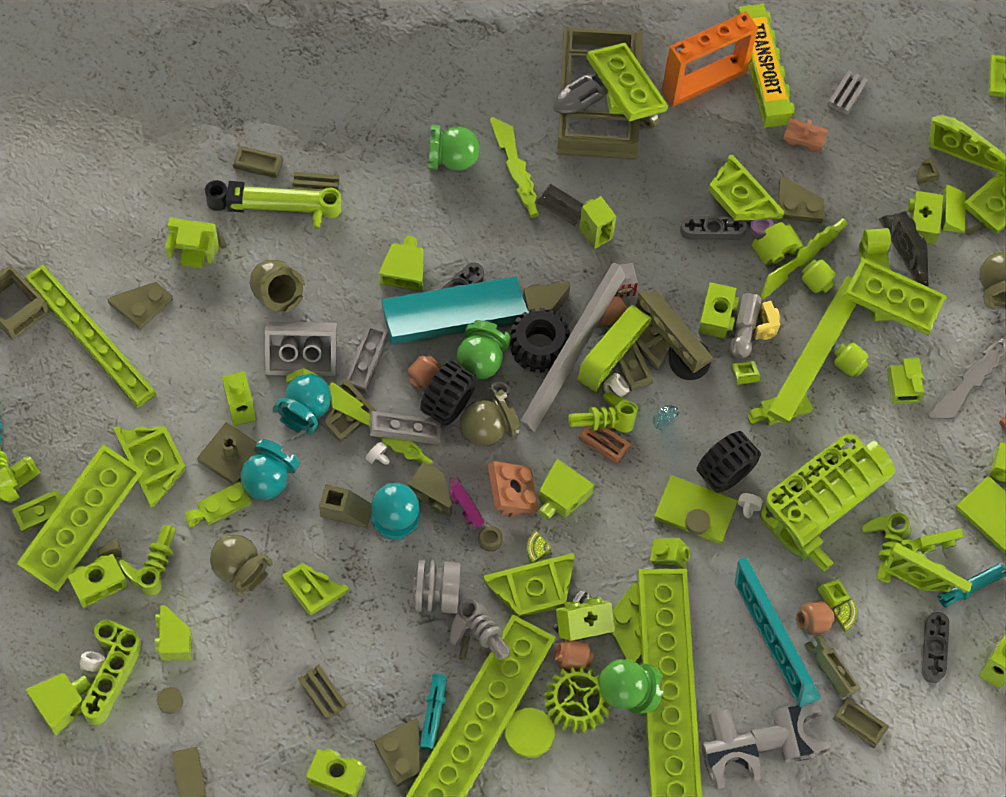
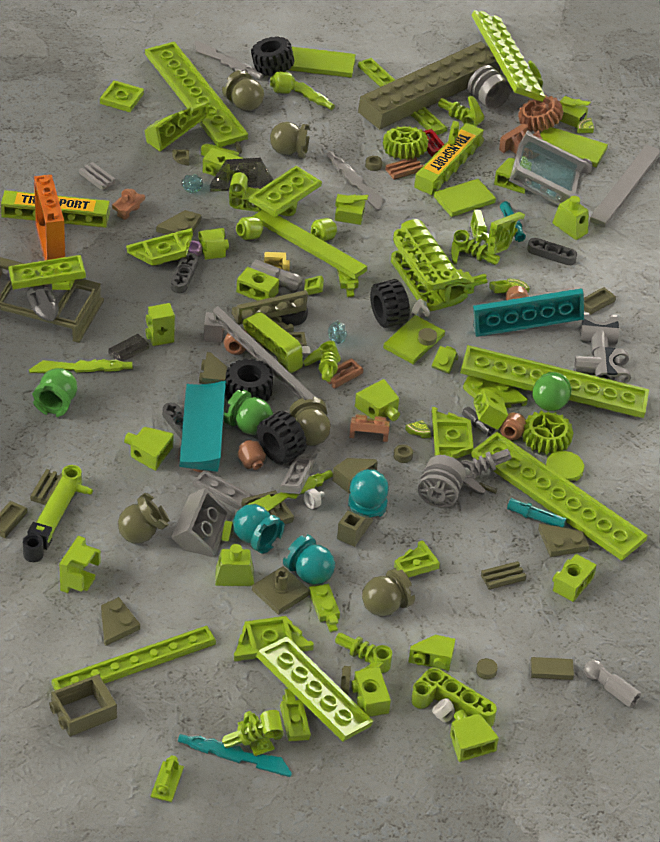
camera: 75 degrees left, 20 degrees down
magenta wing [449,476,485,528] -> none
lime sword [760,218,848,300] -> none
none -> clear light blue plate [181,174,203,193]

